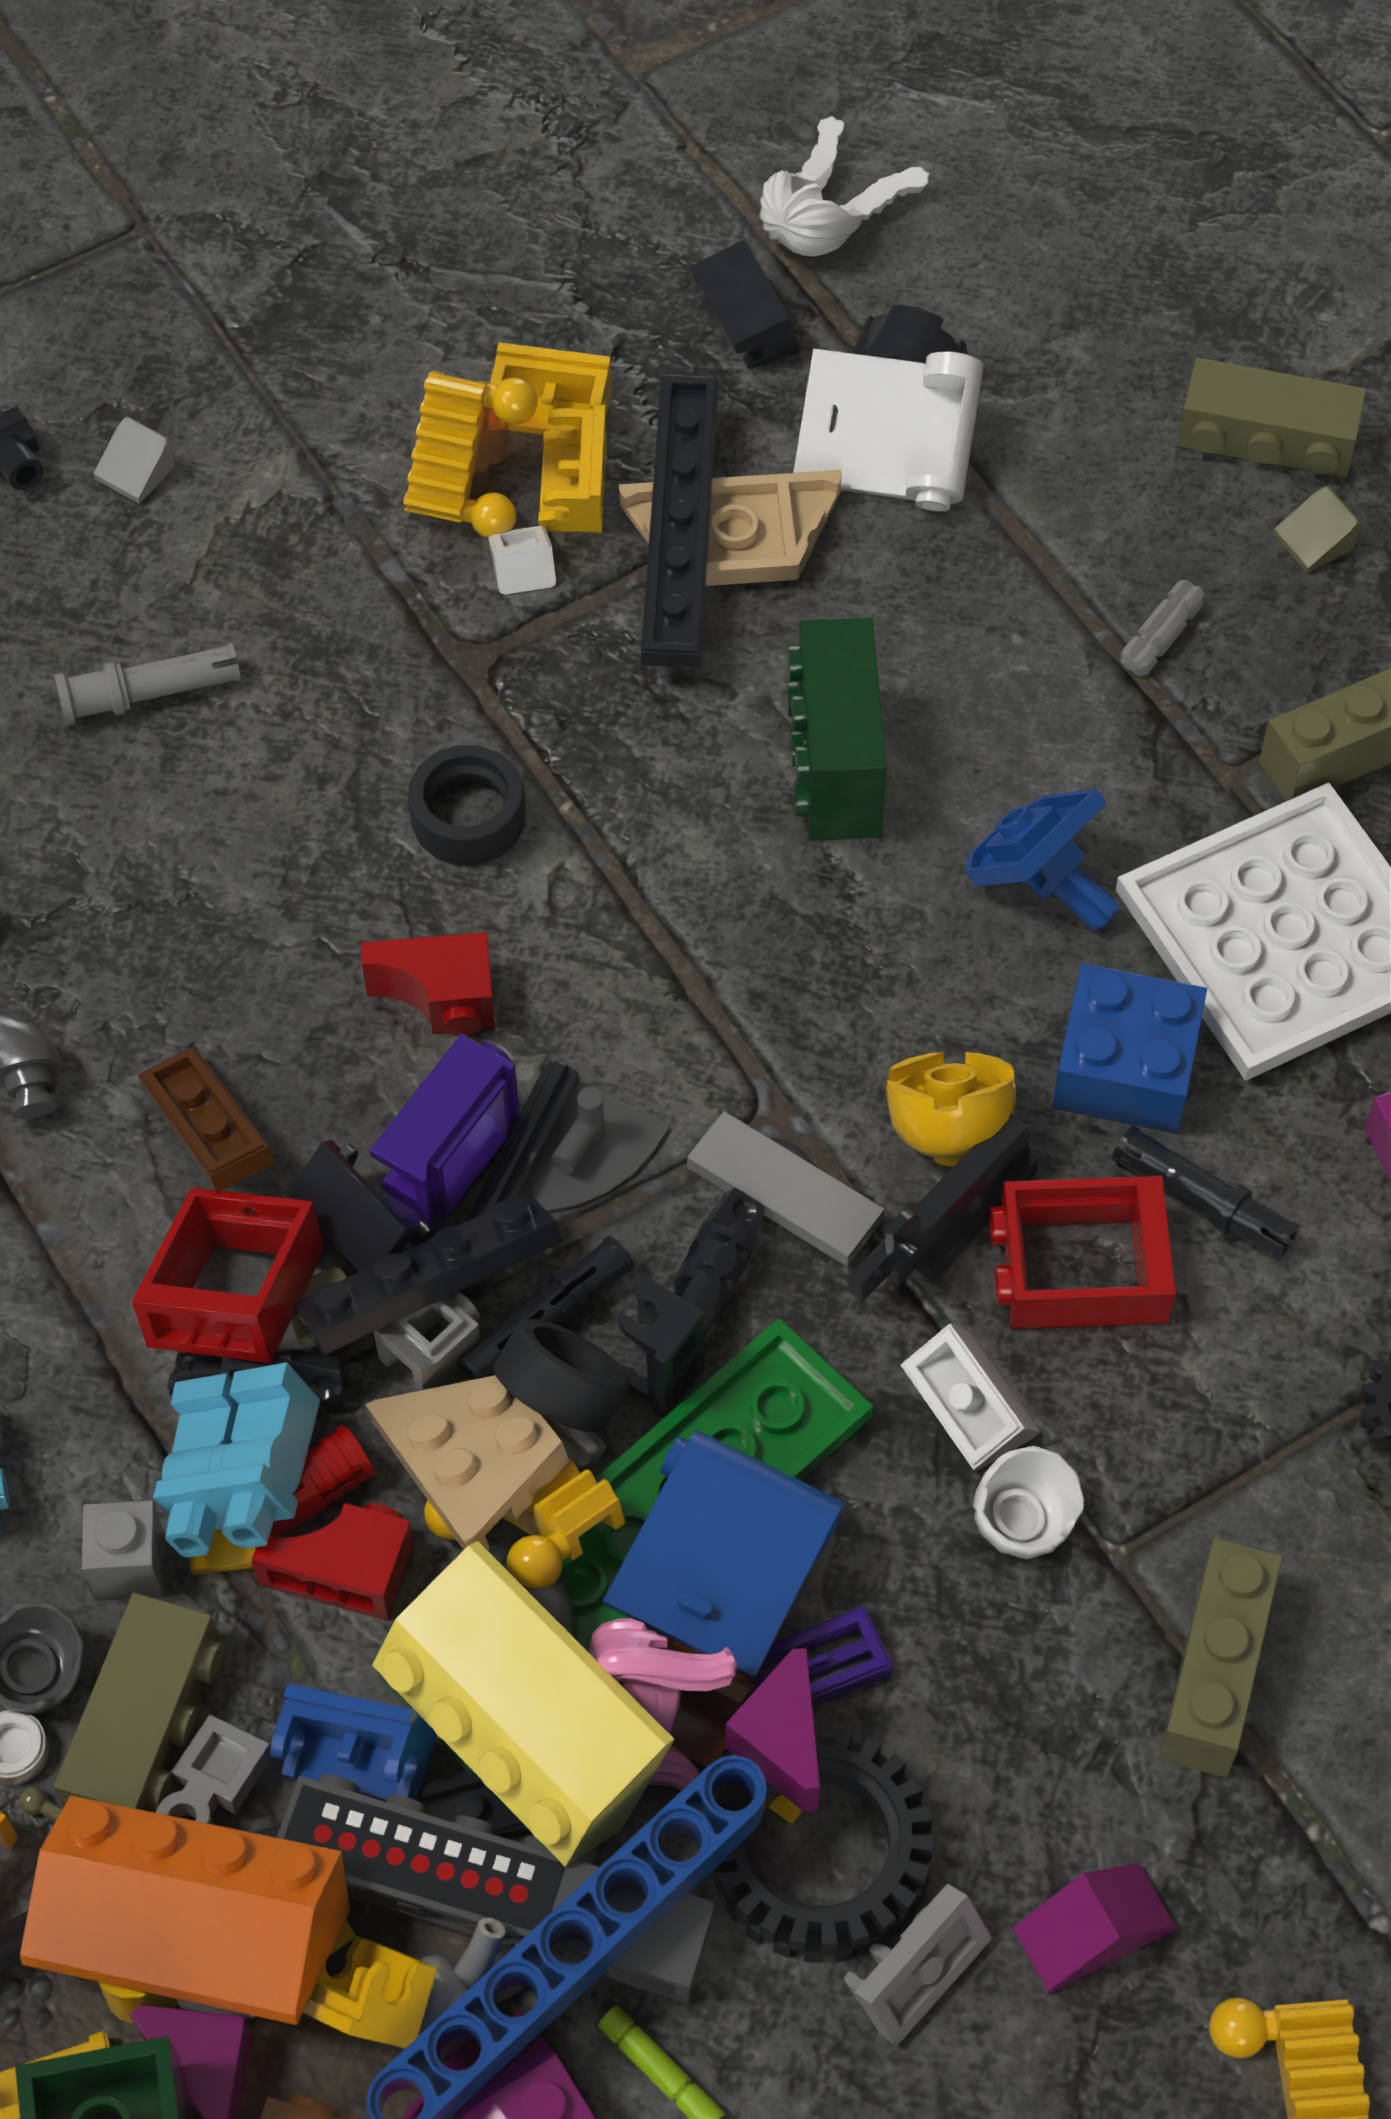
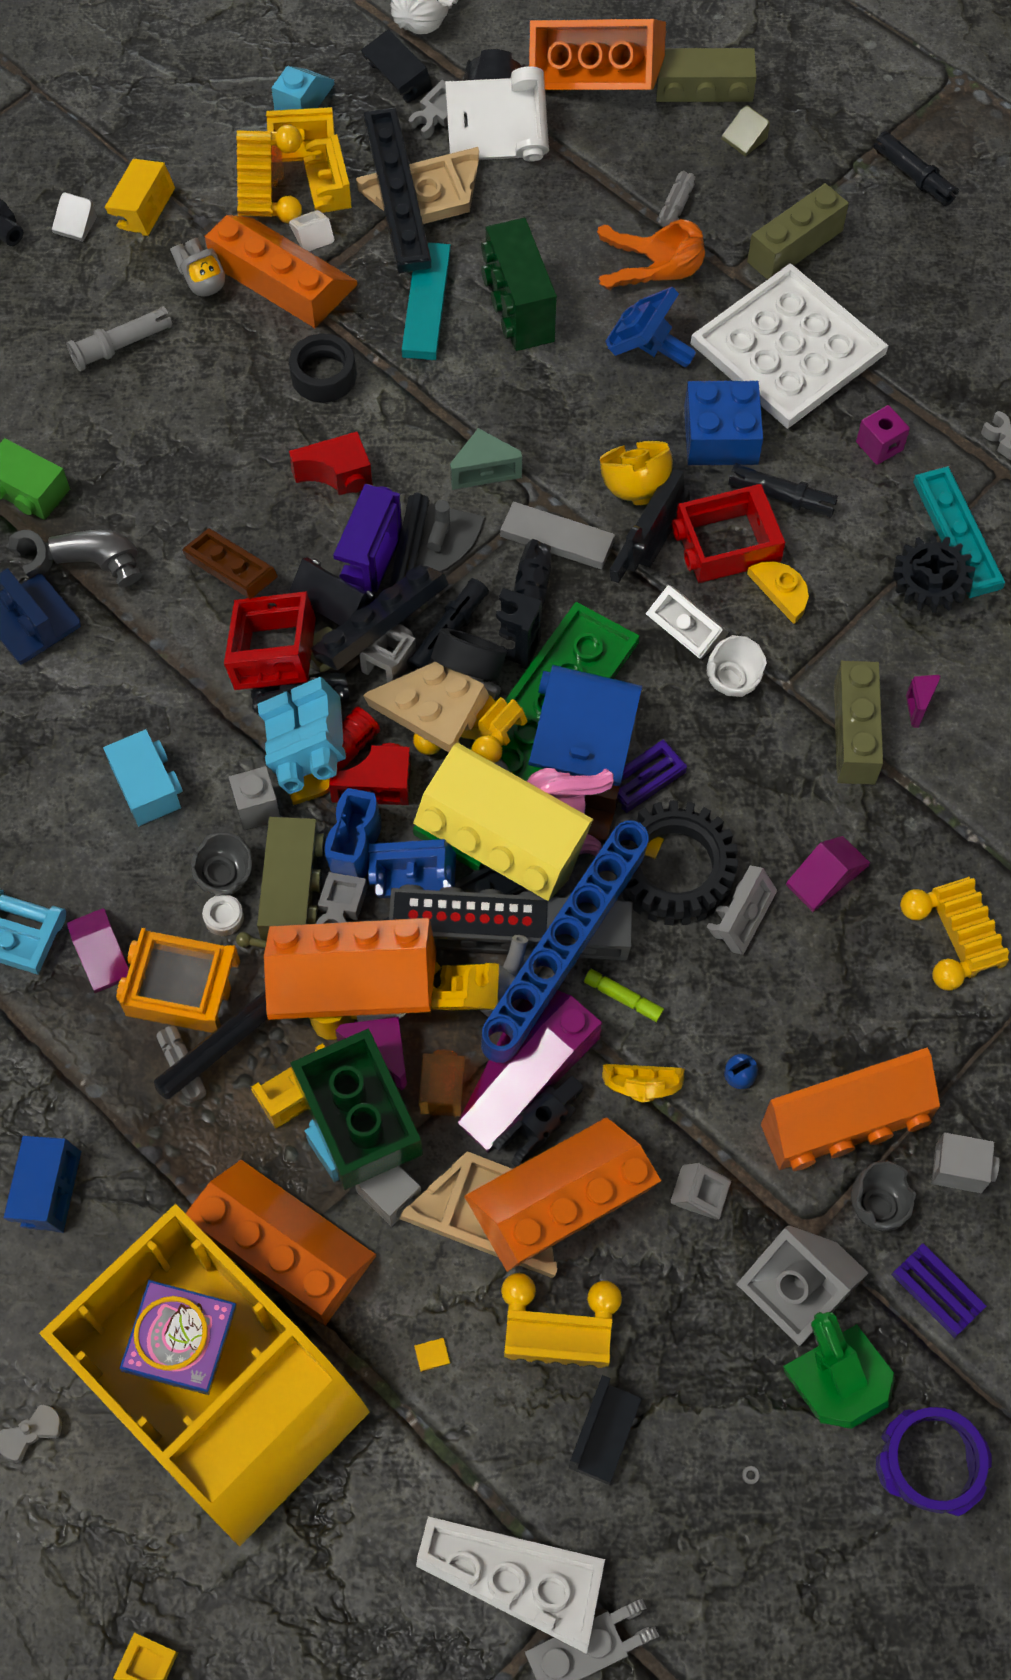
camera: 15 degrees left, 5 degrees up
magenta slope [726,1648,820,1812] -> none
none -> yellow hinge [105,159,175,236]
none -> light grey piece [170,238,225,297]
none -> orange slope [205,215,357,328]
none -> medium azure slope [272,66,334,110]
none -> blue brick [325,788,382,878]
none -> teal tile [402,243,451,360]
none -> light grey plate [408,80,448,139]
none -> sand green slope [450,428,522,490]
none -> orange slope [529,19,666,90]
none -> orange hair [597,219,705,290]
none -> yellow plate [747,562,809,624]
none -> magenta slope [906,675,941,728]

